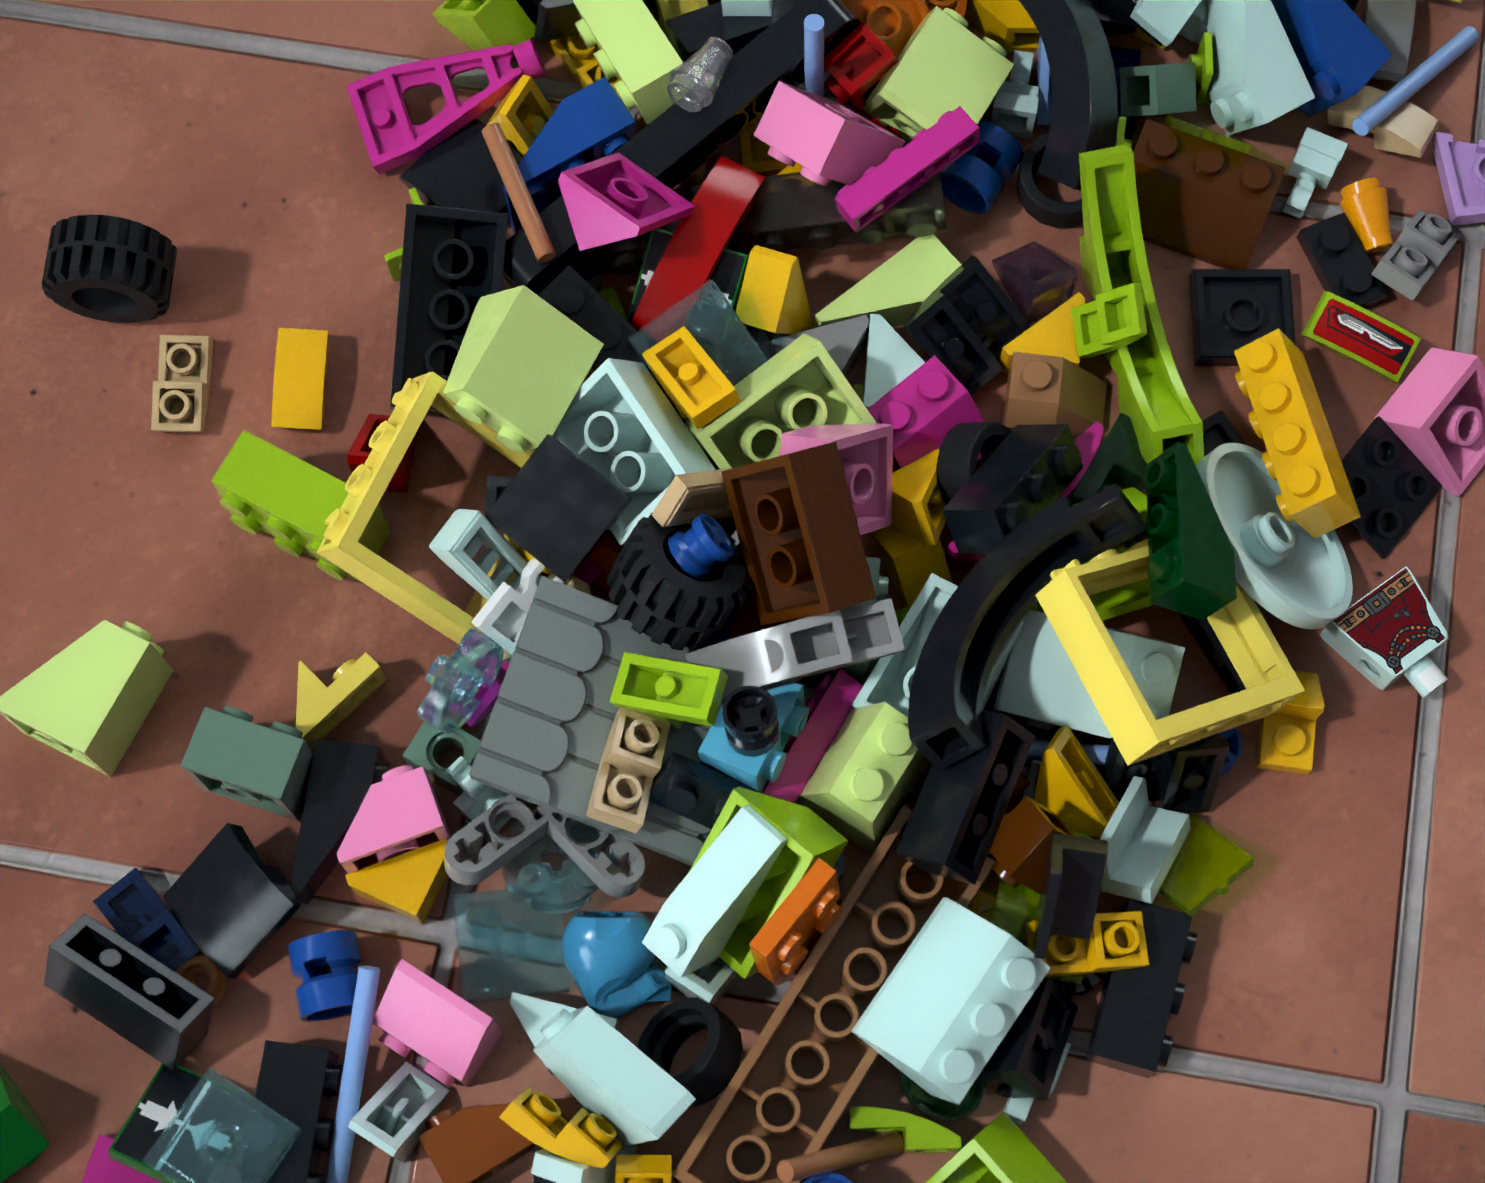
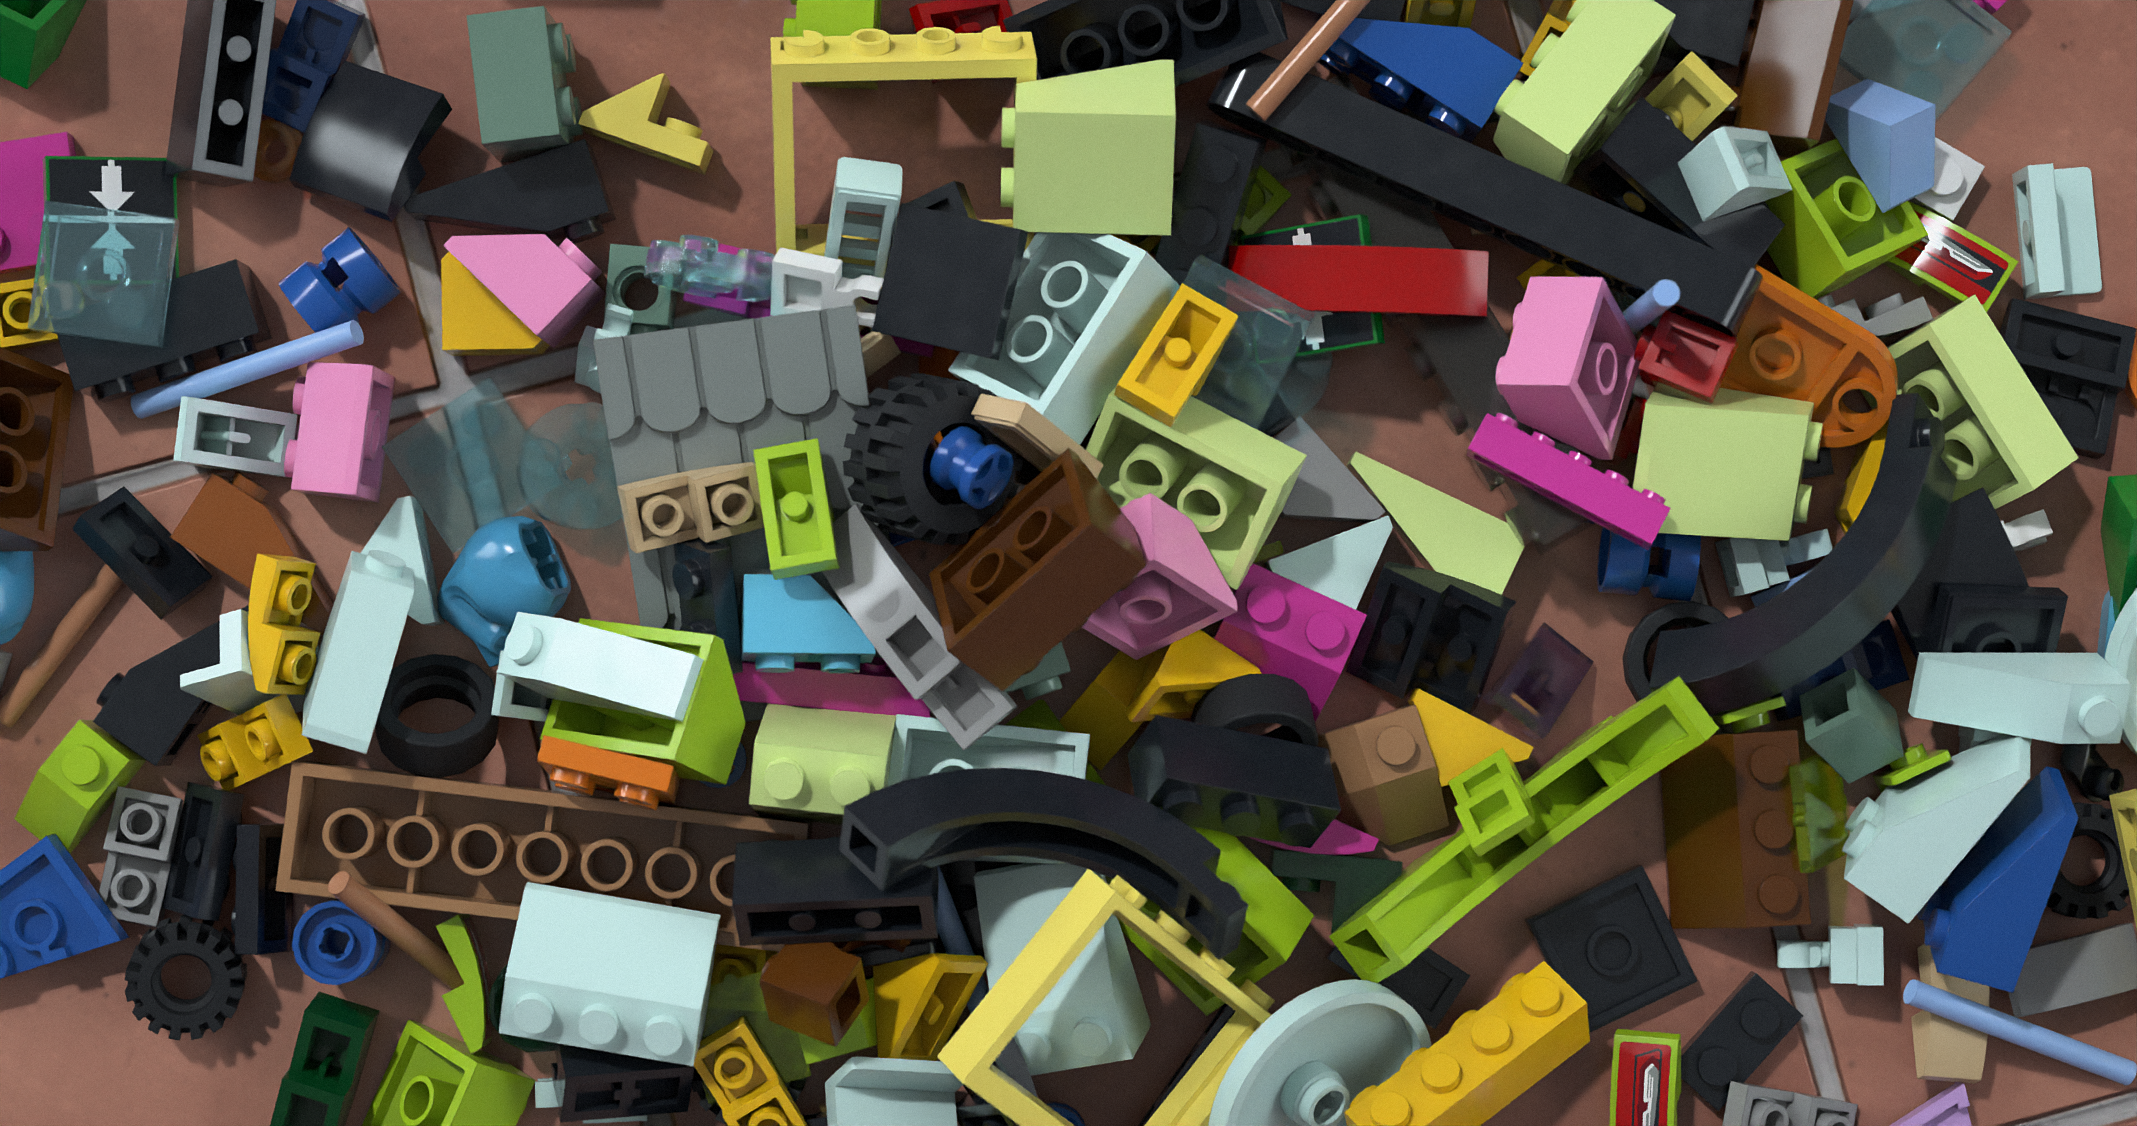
camera: 60 degrees right, 15 degrees up
light grey beam [444,794,645,898] -> none
dark pink slope [558,152,695,251] -> none
clear cone [667,37,733,112] -> none
black wheel [722,686,780,757] -> none
yellow slope [734,245,814,334] -> none
black panel [1034,832,1108,960] -> none
dark green slope [1144,442,1237,620] -> none
light orange cone [1339,177,1393,254] -> none

